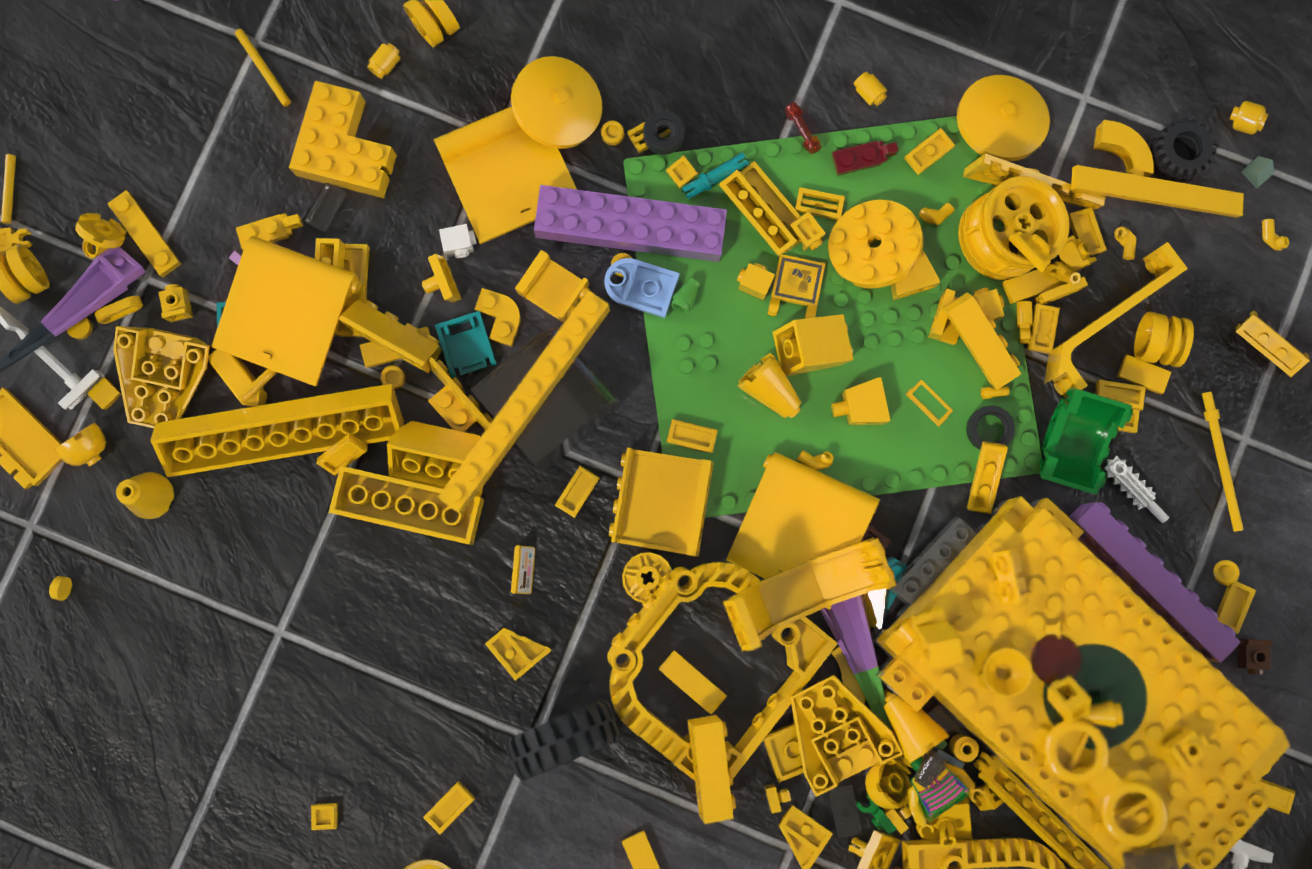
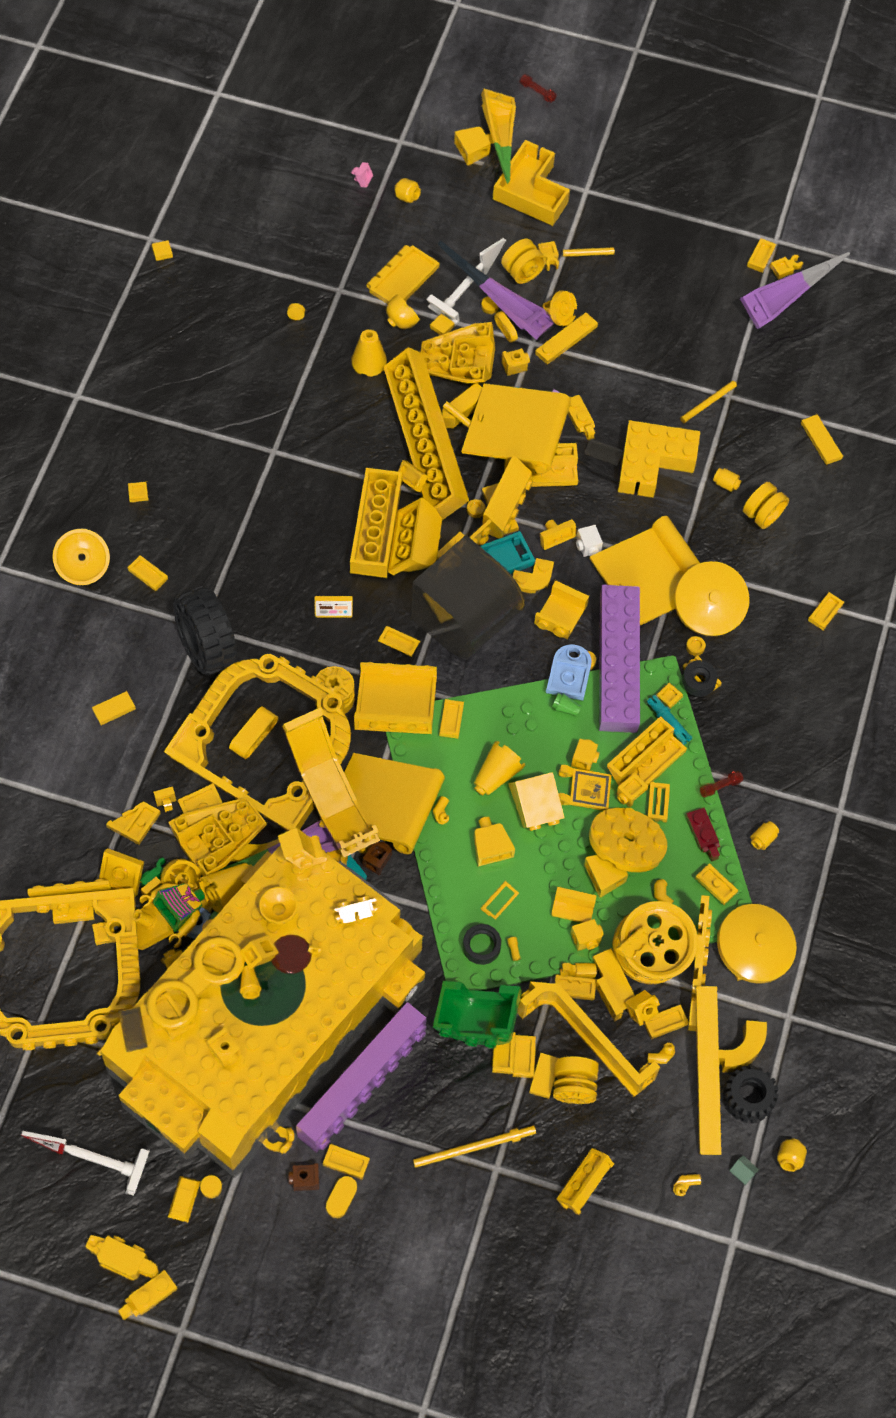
camera: 80 degrees right, 20 degrees down
yellow brick [437,290,610,514] -> none
yellow wing [485,628,551,681] -> none
yellow brick [688,715,736,824] -> none
clear smoke cone [914,749,948,789] -> none
yellow brick [943,293,1021,390] -> none
yellow tile [967,441,1008,514] -> none
yellow arm [1047,262,1081,284] -> none
white piece [1103,456,1169,523] -> none
yellow tile [1213,560,1239,585] -> none
none -> yellow tile [326,1176,357,1218]

